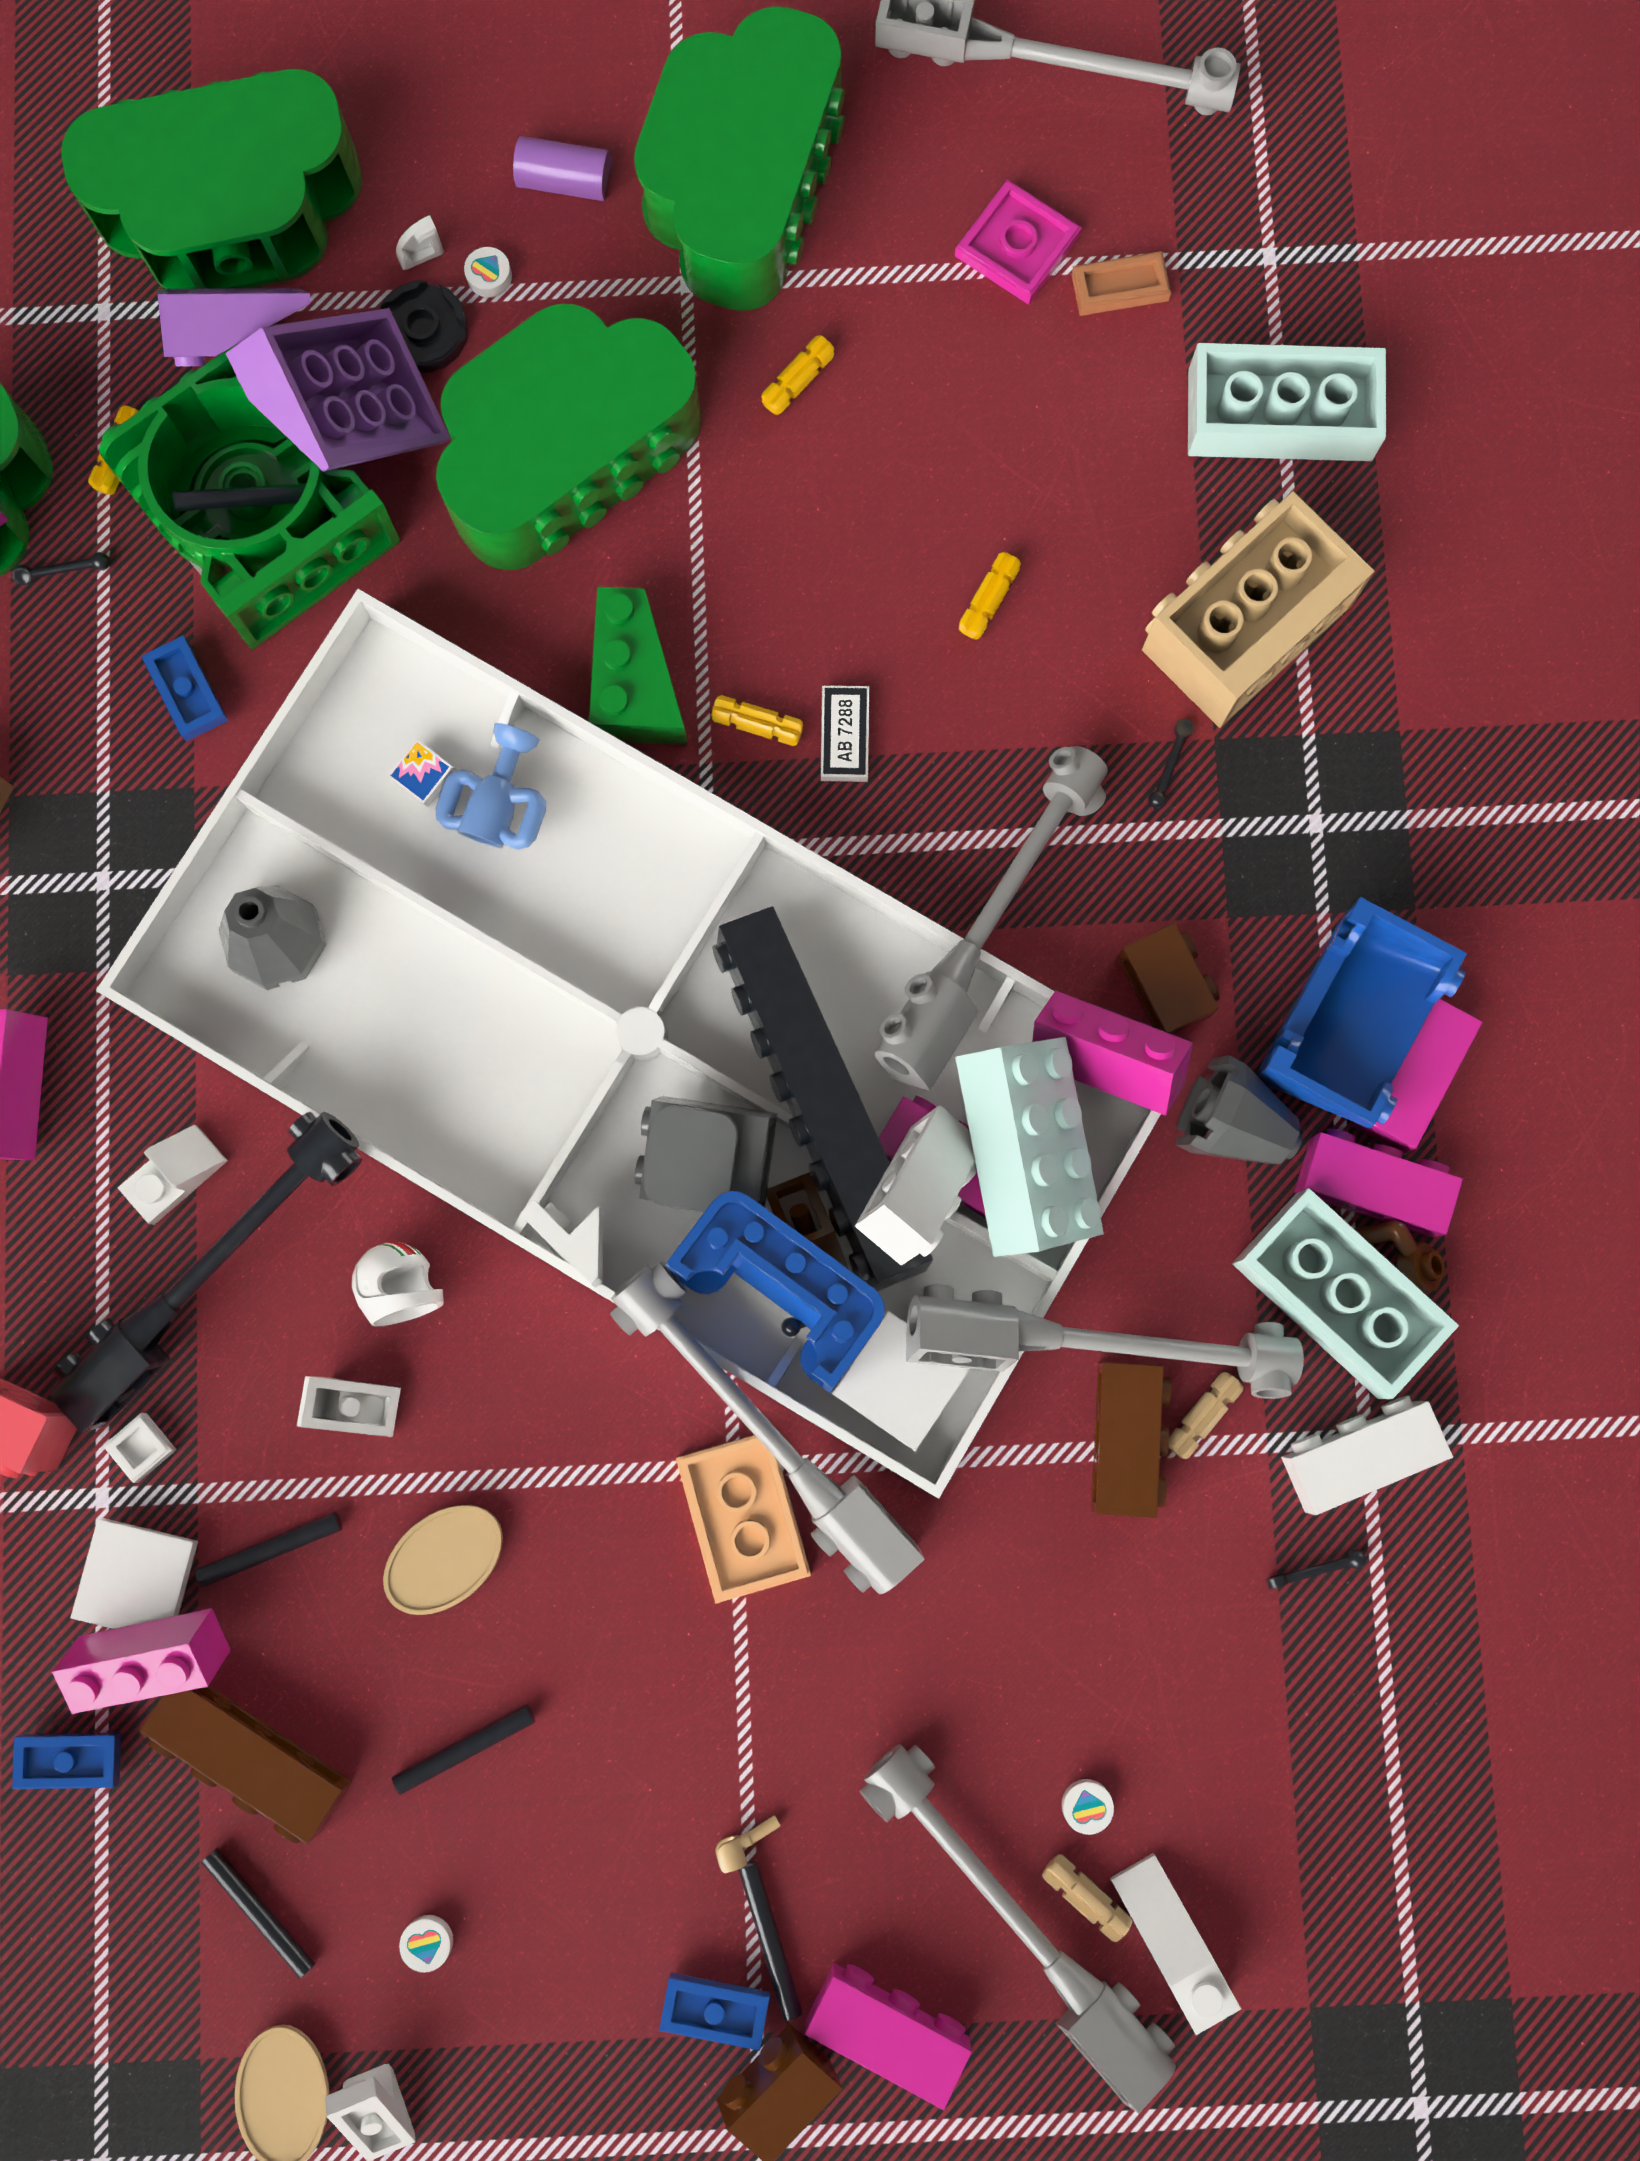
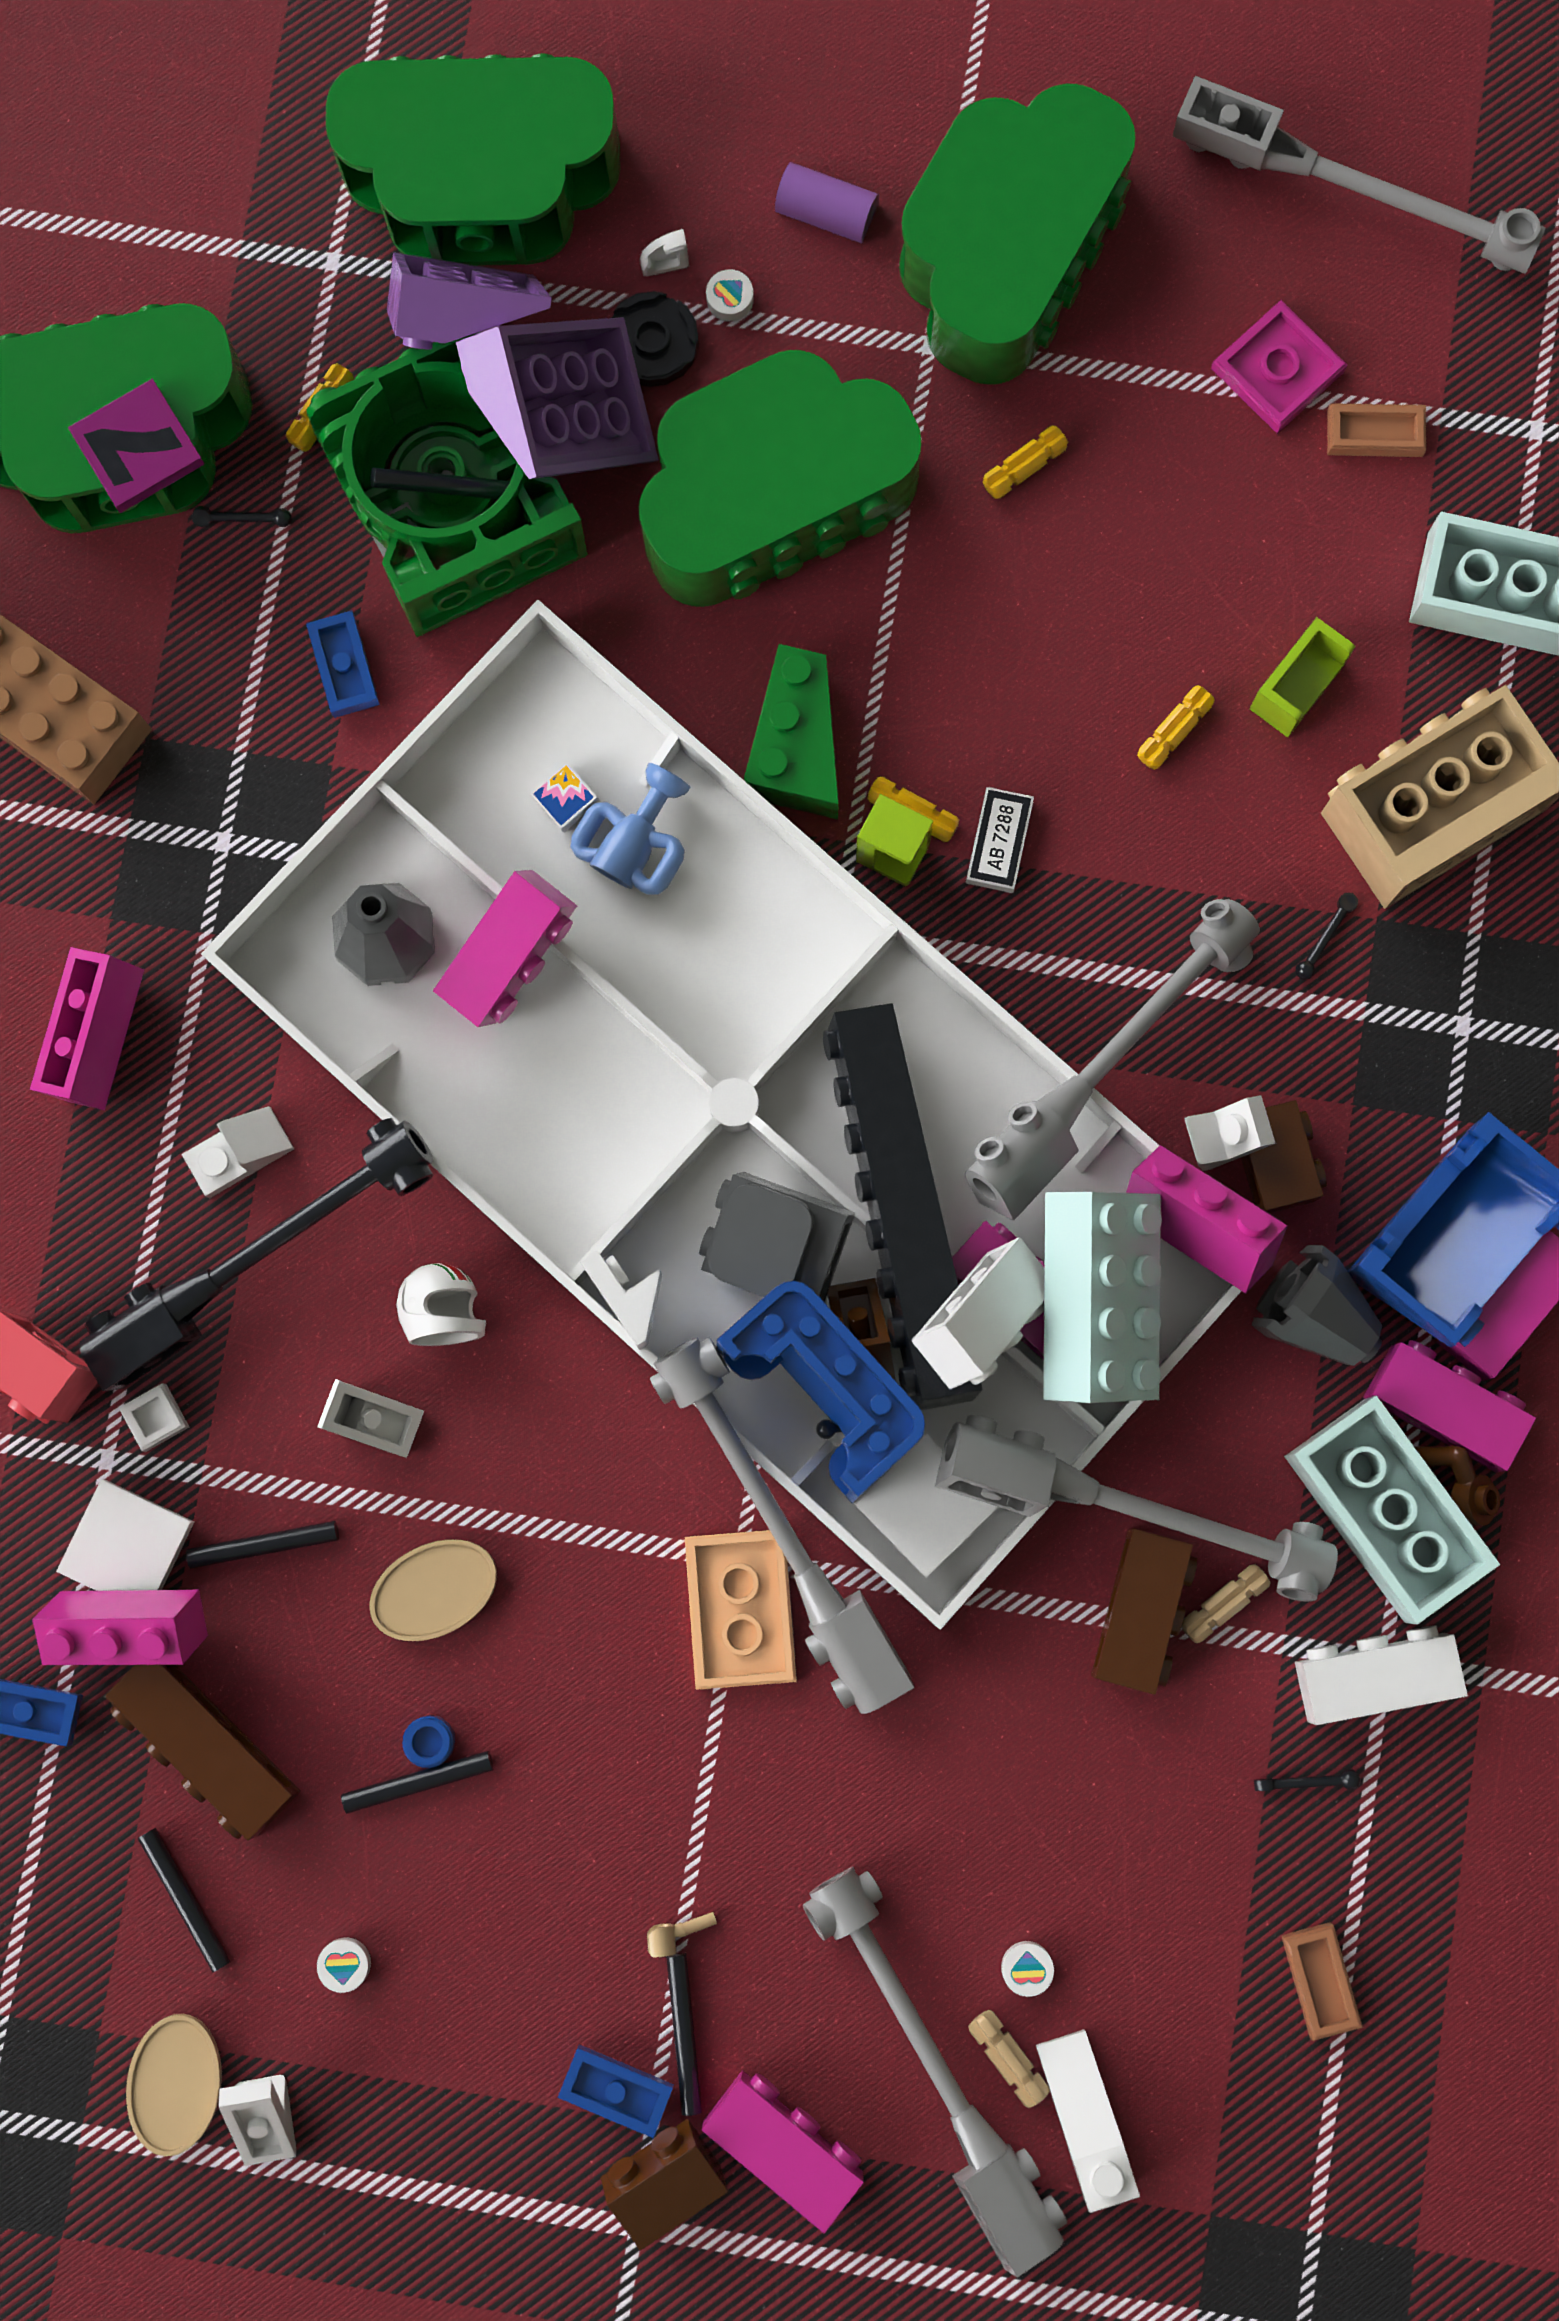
camera: 15 degrees right, 0 degrees up
none -> blue tile [402,1715,455,1768]
none -> dark pink brick [433,870,577,1027]
none -> lime panel [856,794,933,886]
none -> white slope [1184,1095,1276,1171]
none -> lime panel [1249,617,1355,737]
none -> nougat tile [1281,1922,1363,2041]

